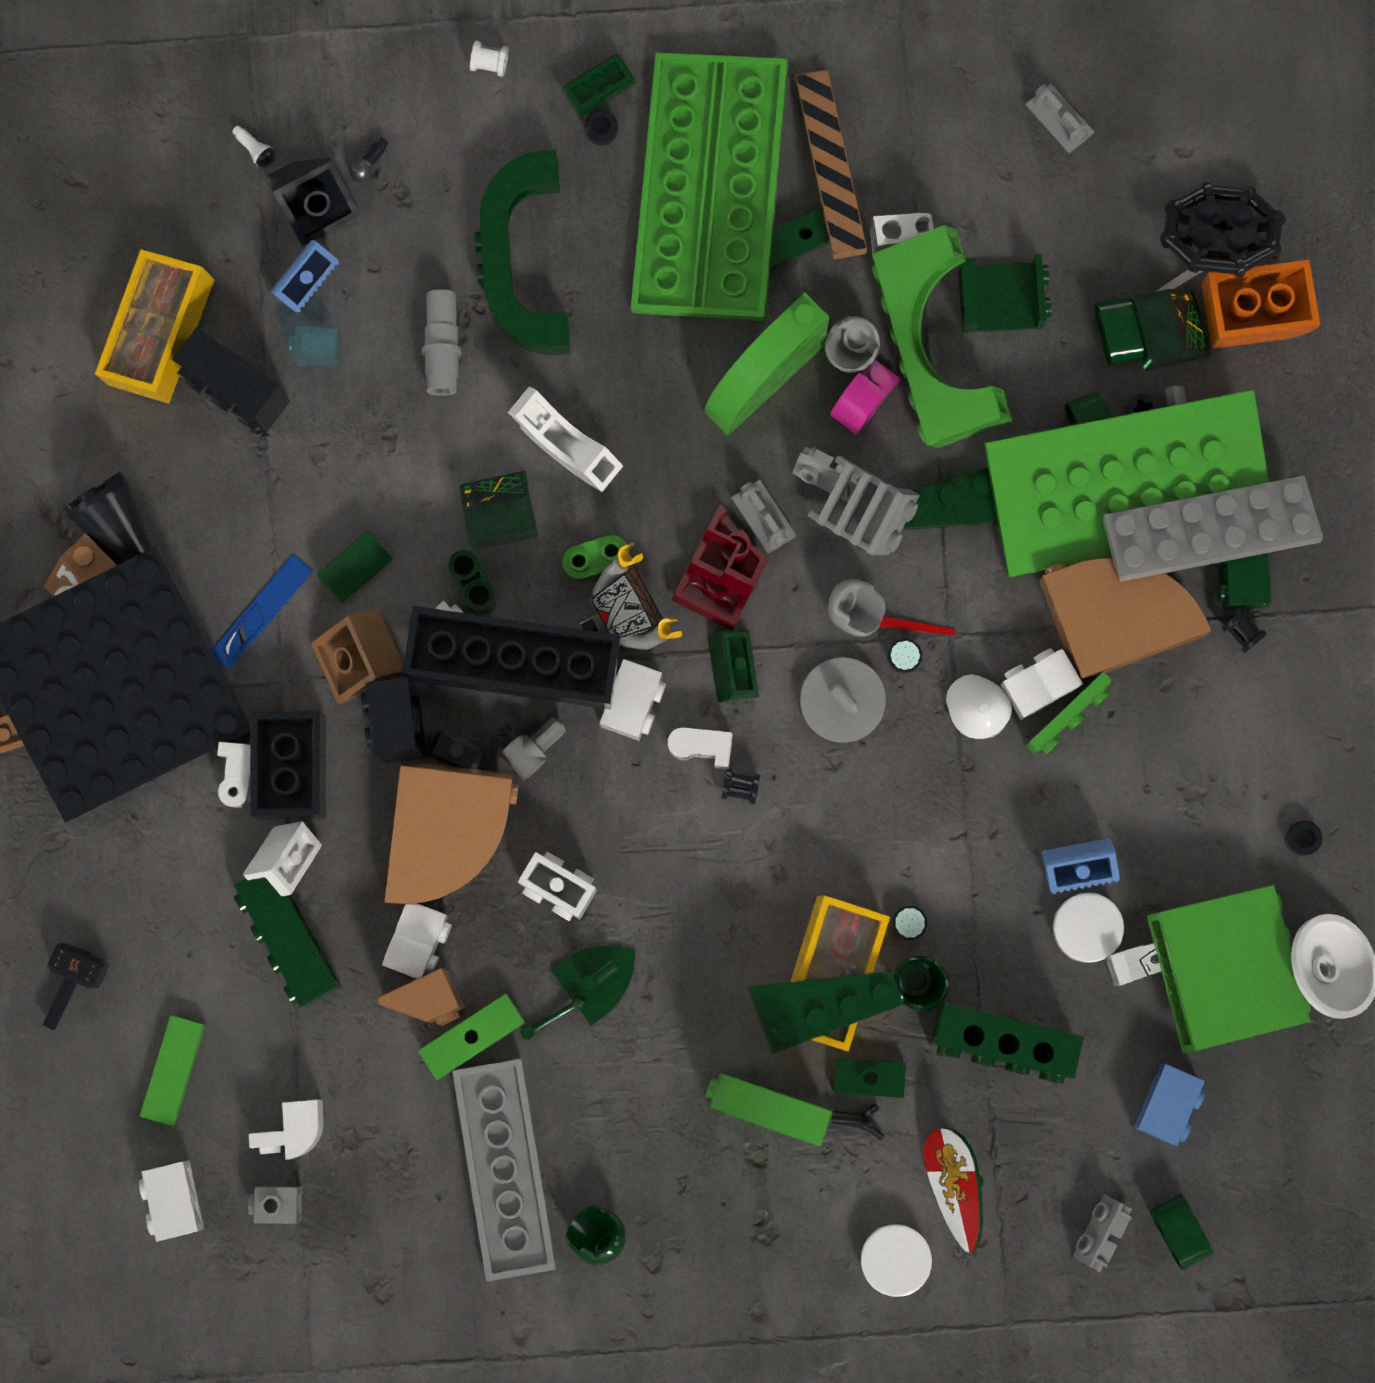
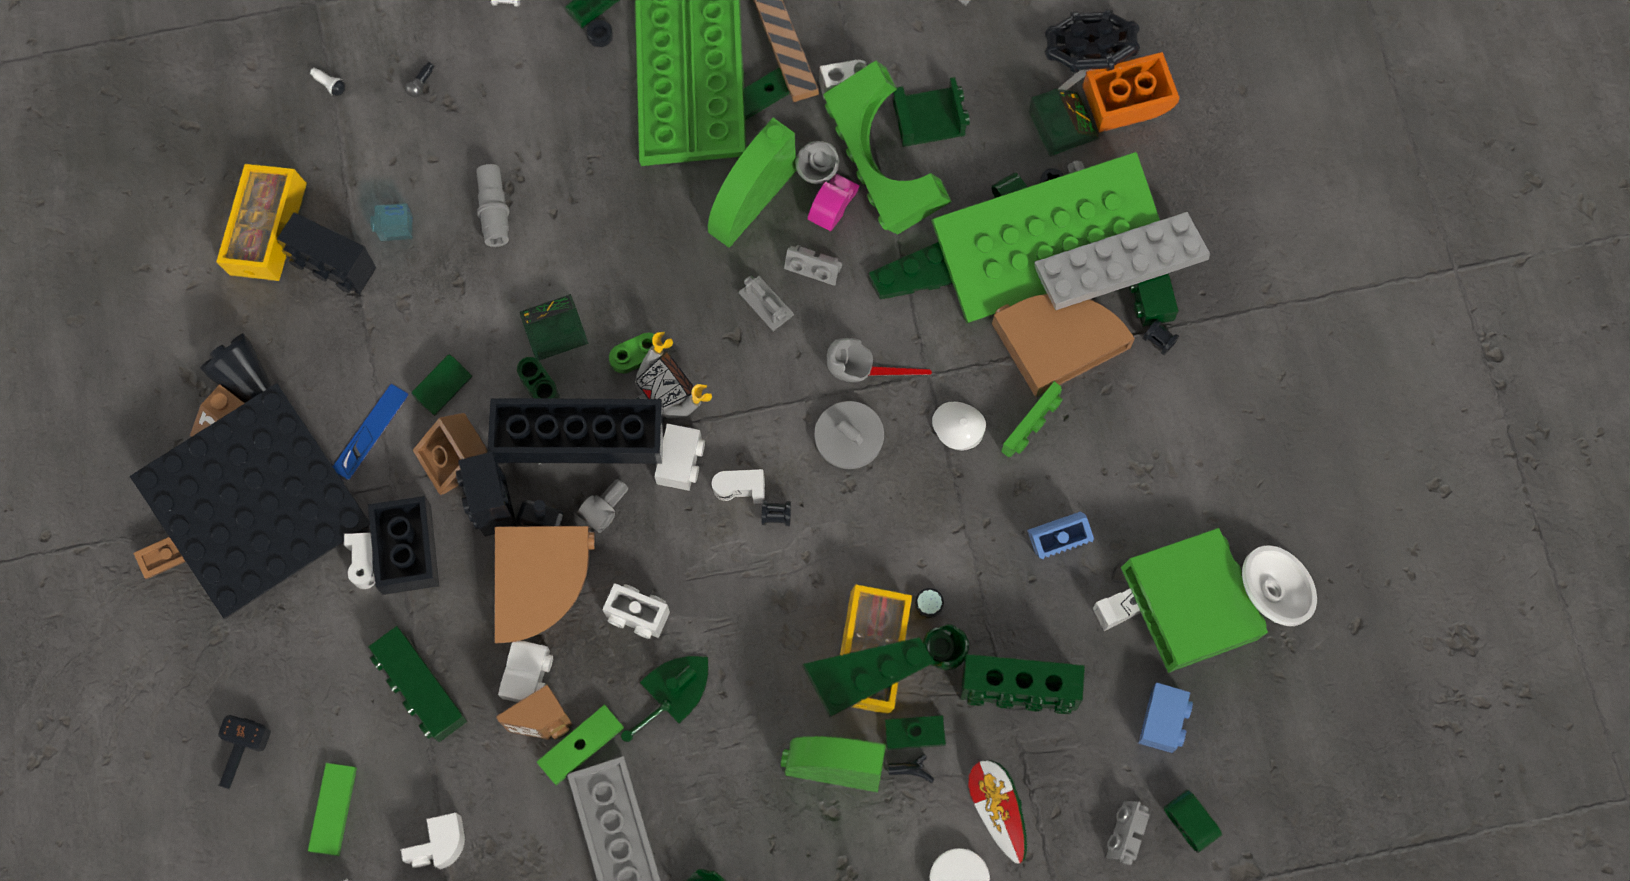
camera: 10 degrees left, 10 degrees down
white panel [243,821,322,896] -> none
black slope [264,158,361,247] -> none
medium blue brick [269,240,339,312] -> none
dark green arch [474,150,571,355] -> none
white arch [508,386,623,492] -> none
dark red slope [672,505,768,631] -> none
dark green slope [708,630,759,702] -> none
light grey plate [808,456,920,555] -> none
light aqua tile [887,638,922,674] -> none
white brick [1000,648,1083,720] -> none
white tile [1053,893,1124,963] -> none
dark green beam [1095,296,1144,365] -> none
black tile [1285,821,1322,856] -> none

